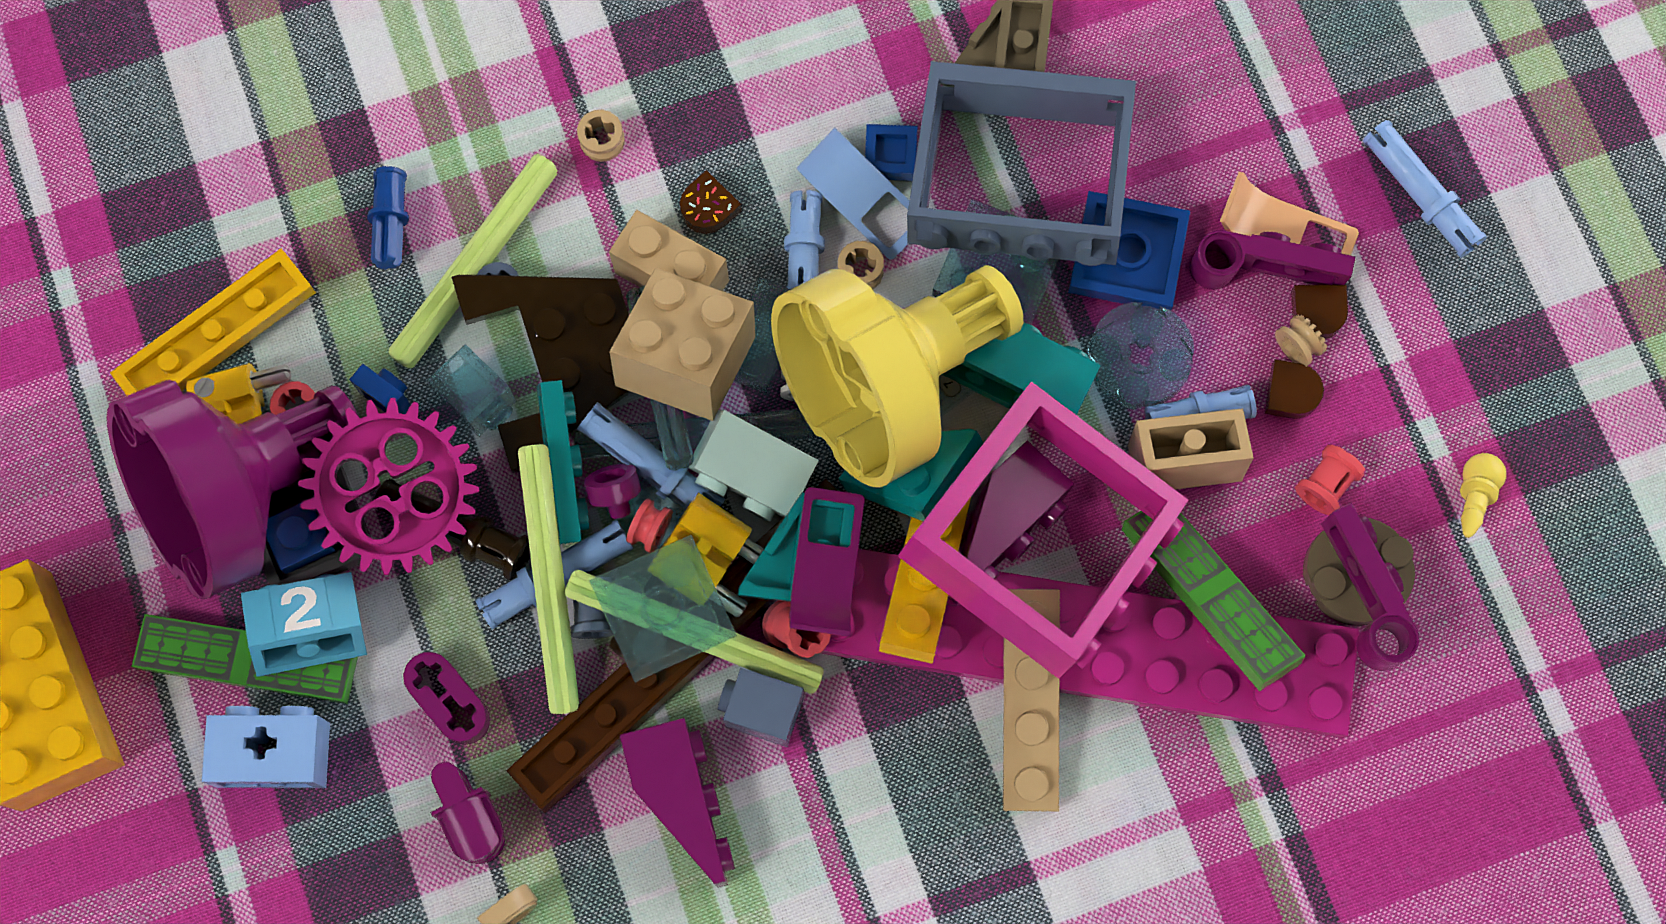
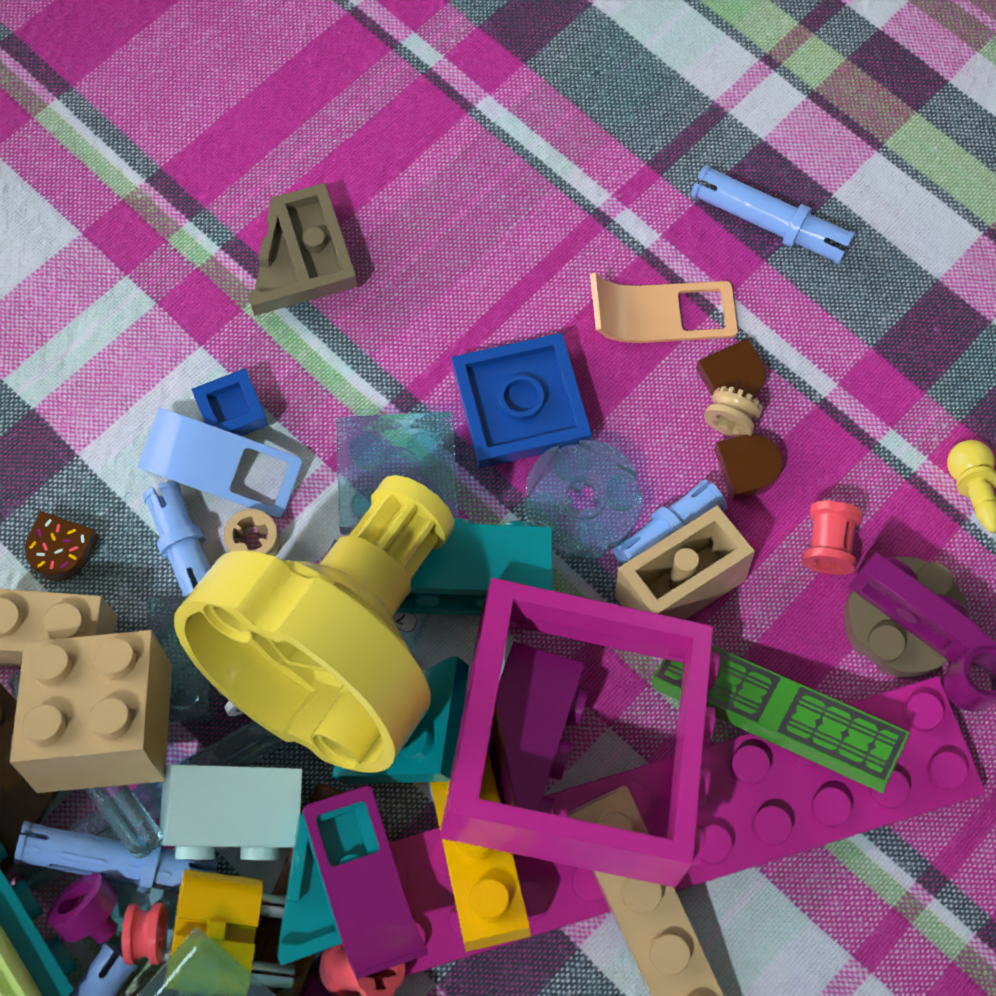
camera: 30 degrees left, 5 degrees down
sand blue window [907,61,1136,266] -> none
magenta plate [1190,230,1356,290] -> none

